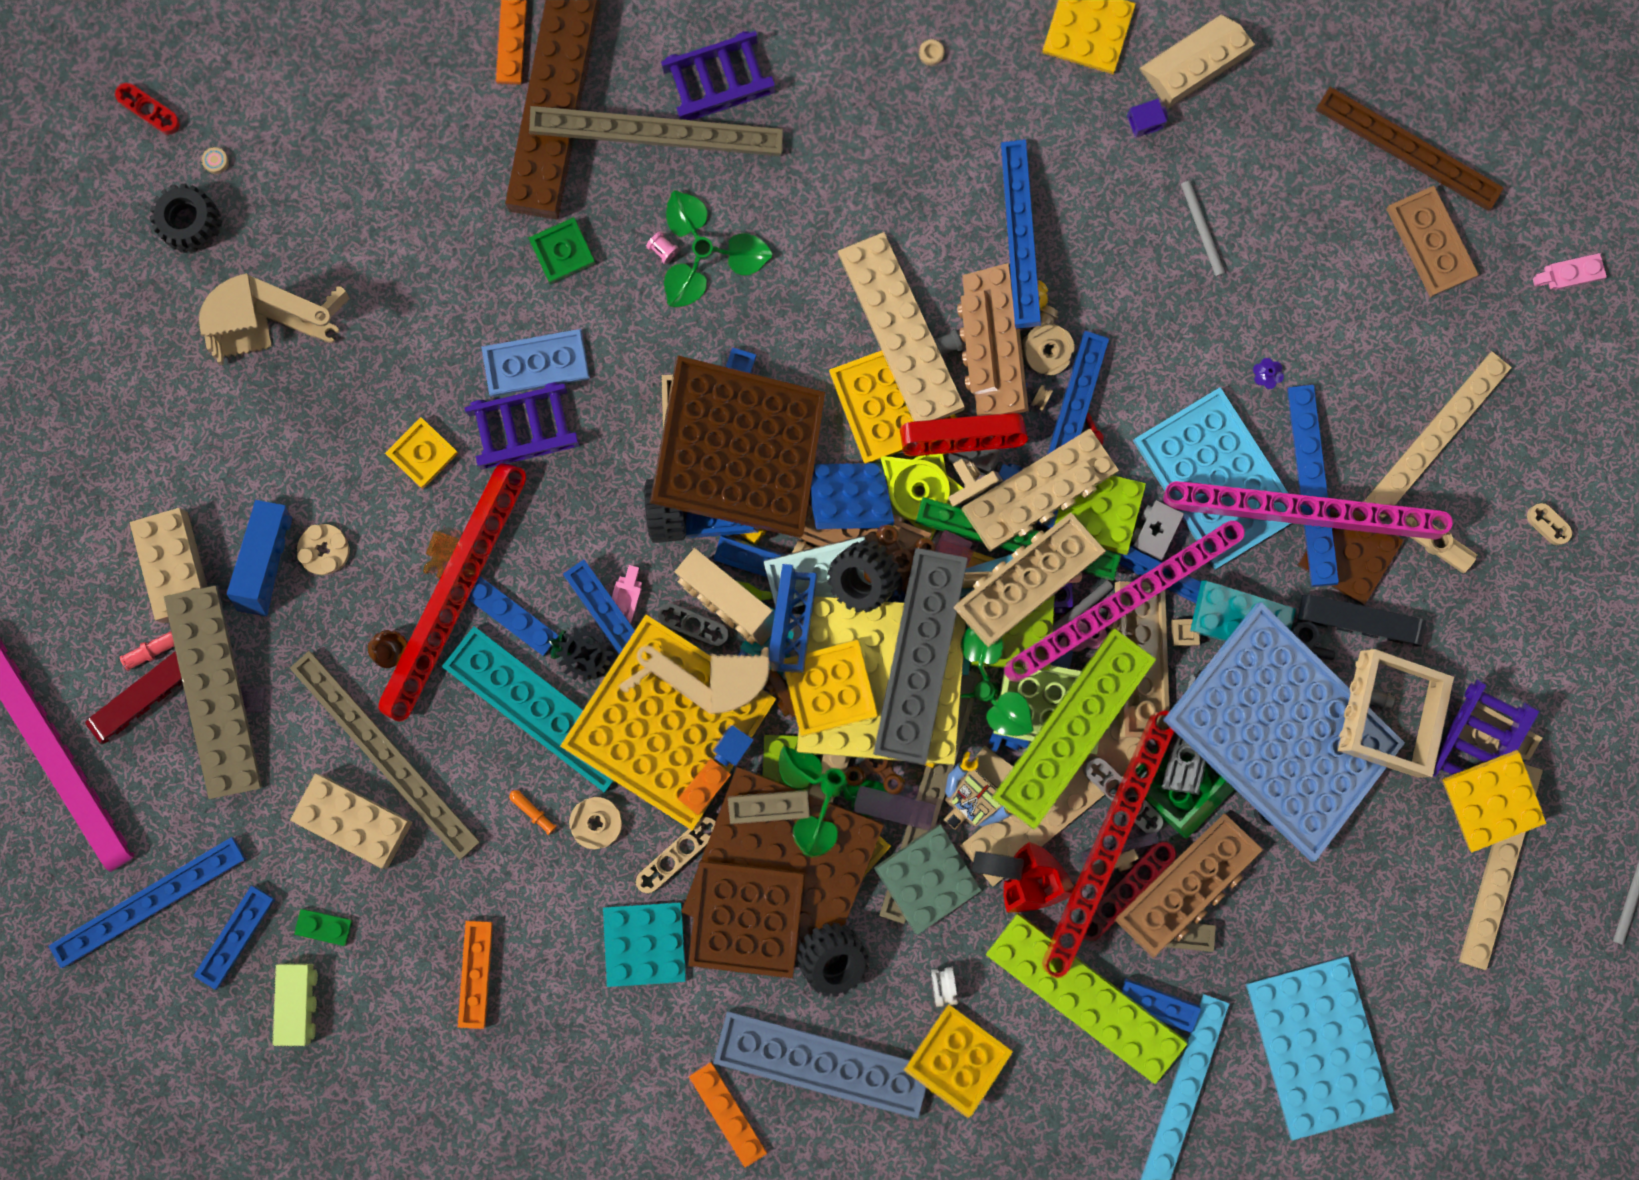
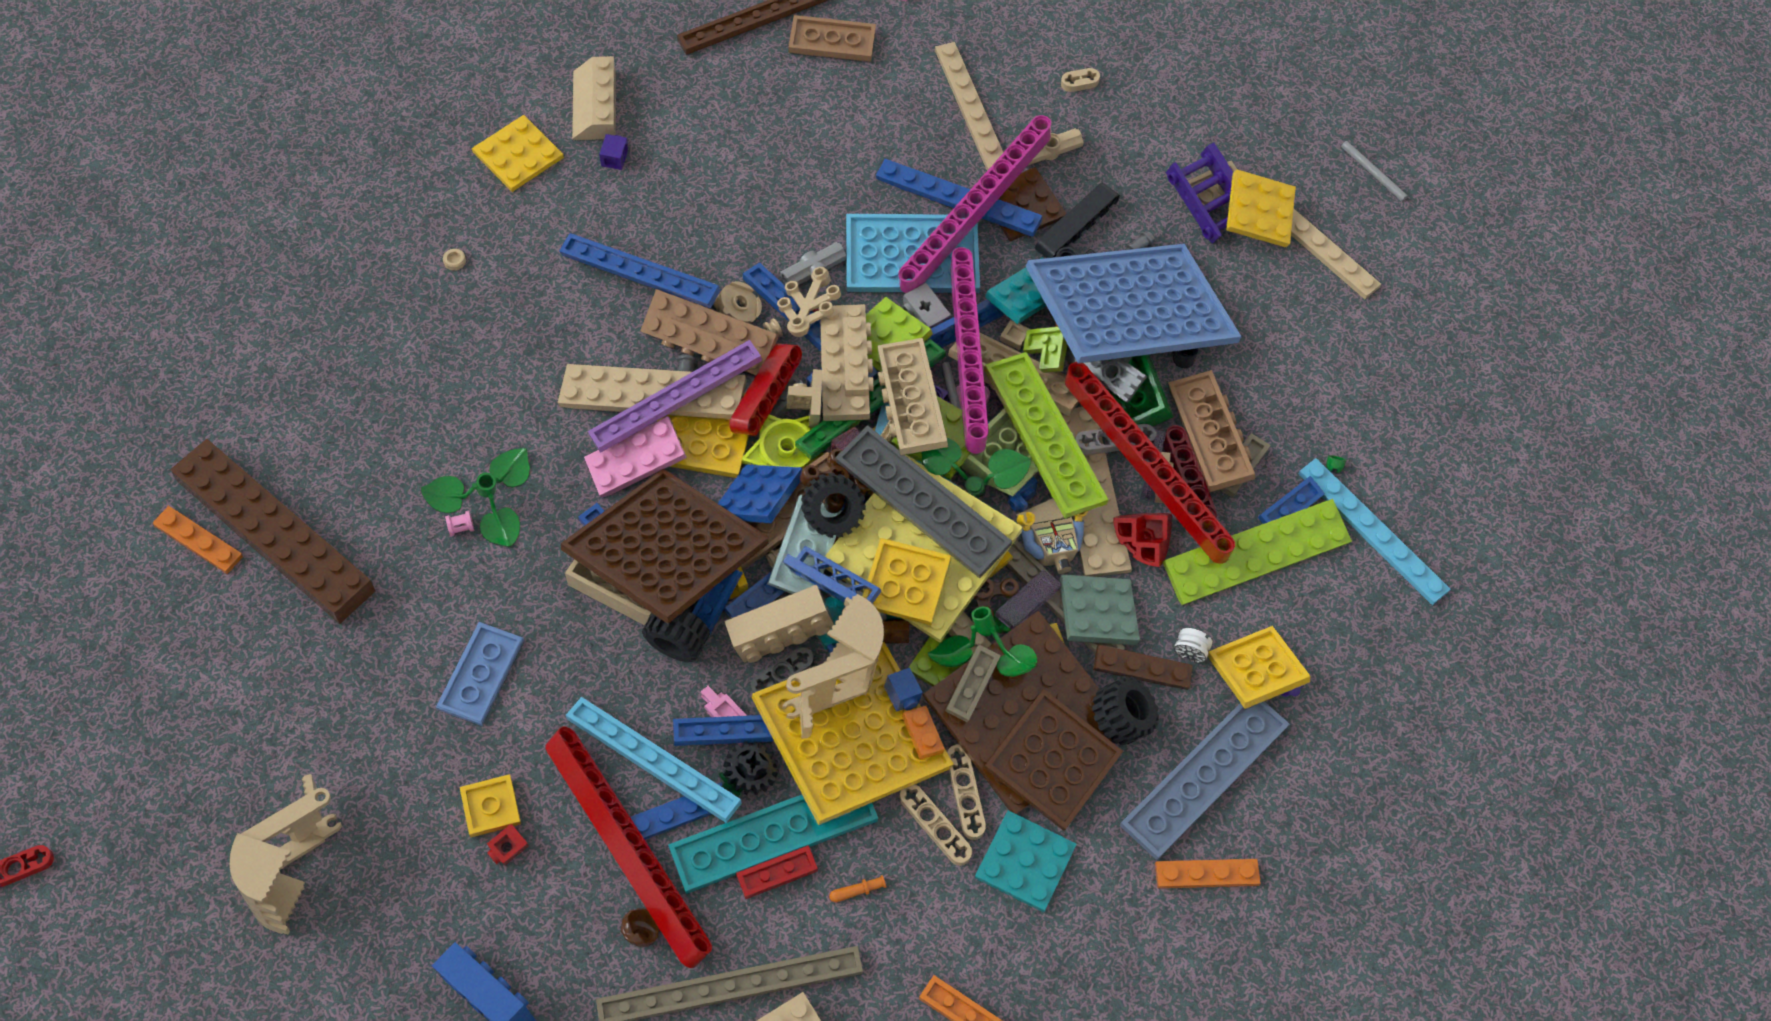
camera: 65 degrees left, 20 degrees down
black tyre [150,184,221,253] -> none
tan tile [202,147,229,174] -> none
tan plate [297,524,350,576] -> none
clear orange plate [423,530,460,579] -> none
dark purple fence [464,382,580,470] -> none
green plate [528,217,595,285] -> none
dark tan plate [529,106,783,156] -> none
tan plate [569,797,622,849] -> none
dark purple fence [661,31,775,121] -> none
black tyre [972,851,1024,880] -> none
light grey bar [1181,180,1225,277] -> none
medium azure plate [1246,956,1394,1140] -> none
dark purple plant [1253,358,1284,389] -> none
tan window [1338,649,1454,778] -> none
none -> red brick [487,824,529,866]
none -> medium azure plate [566,697,742,823]
none -> bright pink plate [584,416,687,498]
none -> medium lavender plate [588,340,762,453]
none -> red plate [736,845,818,899]
none -> tan plant [777,267,841,337]
none -> light grey piece [780,242,846,285]
none -> tan beam [900,784,972,866]
none -> lime plate [1023,327,1067,373]
none -> reddish brown plate [1093,645,1193,690]
none -> green hinge [1326,455,1346,473]

